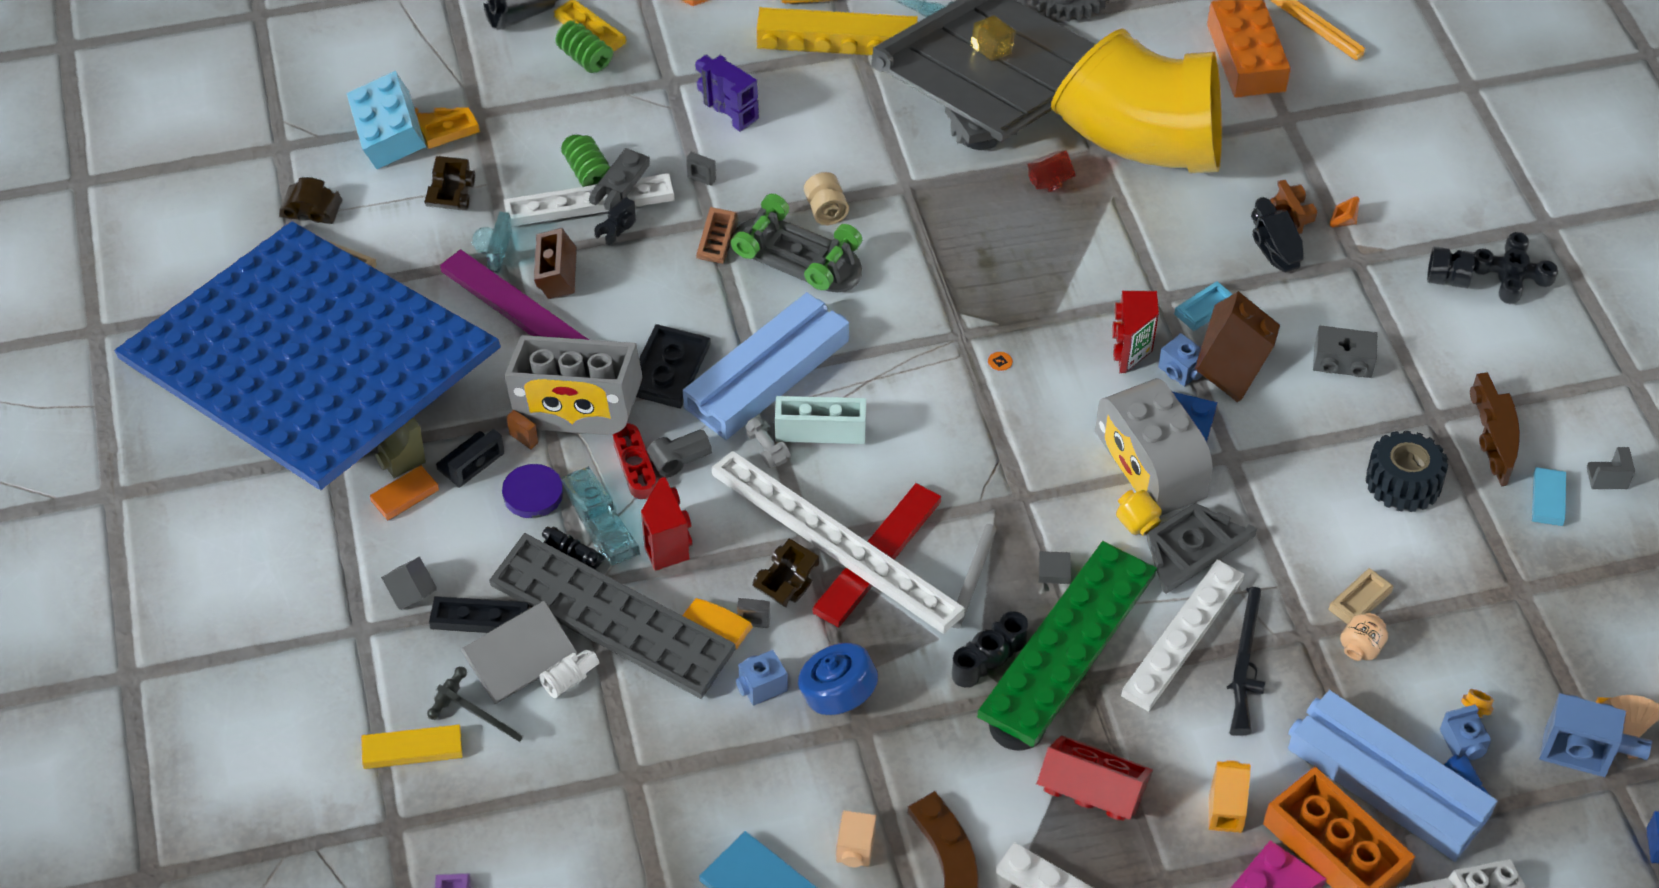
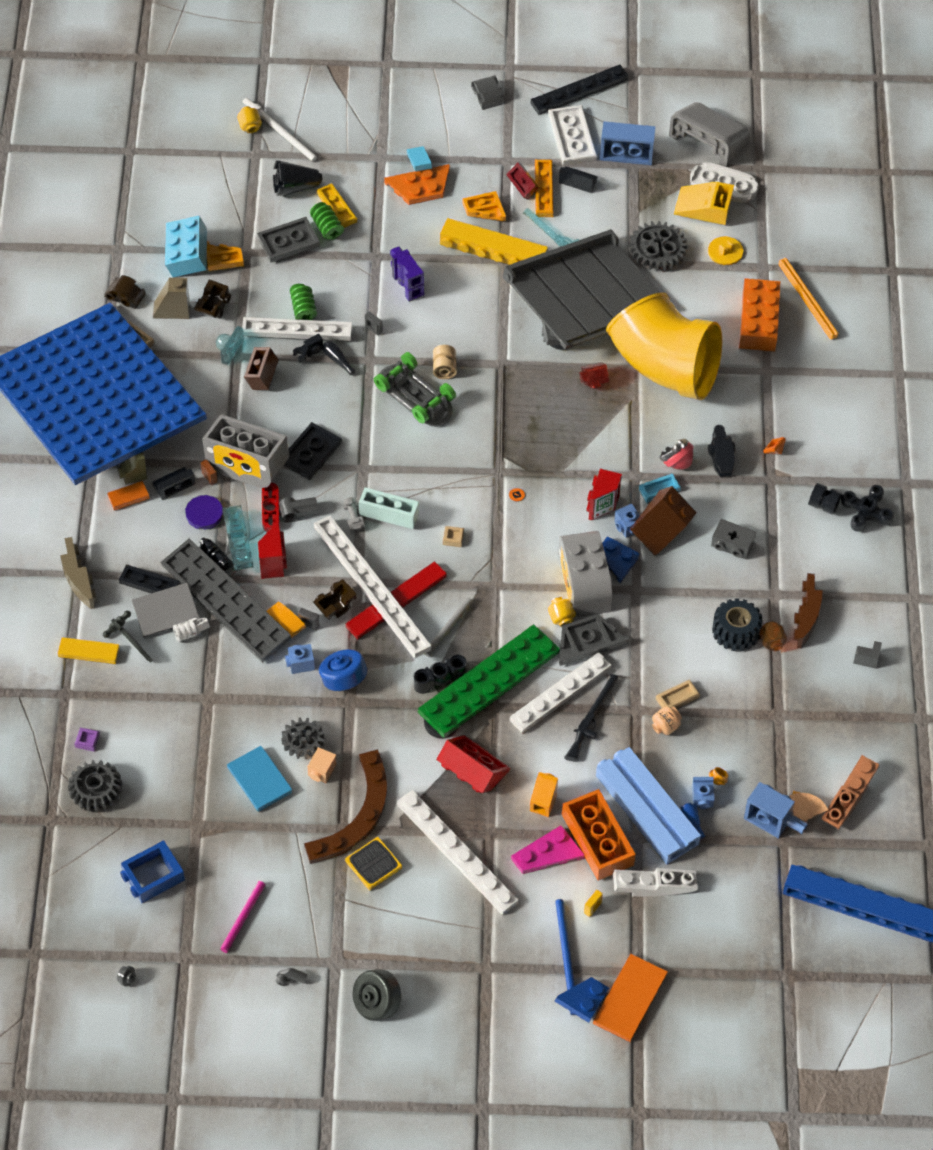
camera: 15 degrees right, 5 degrees up
dark grey panel [381,556,437,610] -> none
magenta tile [440,249,589,340] -> none
dark grey hinge [589,148,650,211] -> none
light blue brick [683,292,849,440] -> none
nougat slope [696,207,738,264] -> none
clear yellow brick [971,15,1016,61] -> none
dark grey tile [1039,551,1071,584] -> none
dark orange hips [1270,179,1317,234] -> none
medium azure tile [1532,467,1566,526] -> none
none -> dark tan slope [60,537,97,609]
none -> dark tan slope [153,277,190,319]
none -> dark grey plate [257,217,320,263]
none -> dark grey gear [281,717,324,759]
none -> black piece [322,341,355,375]
none -> tan tile [443,526,464,547]
none -> coral hair [659,439,694,470]
none -> clear orange head [760,621,787,651]

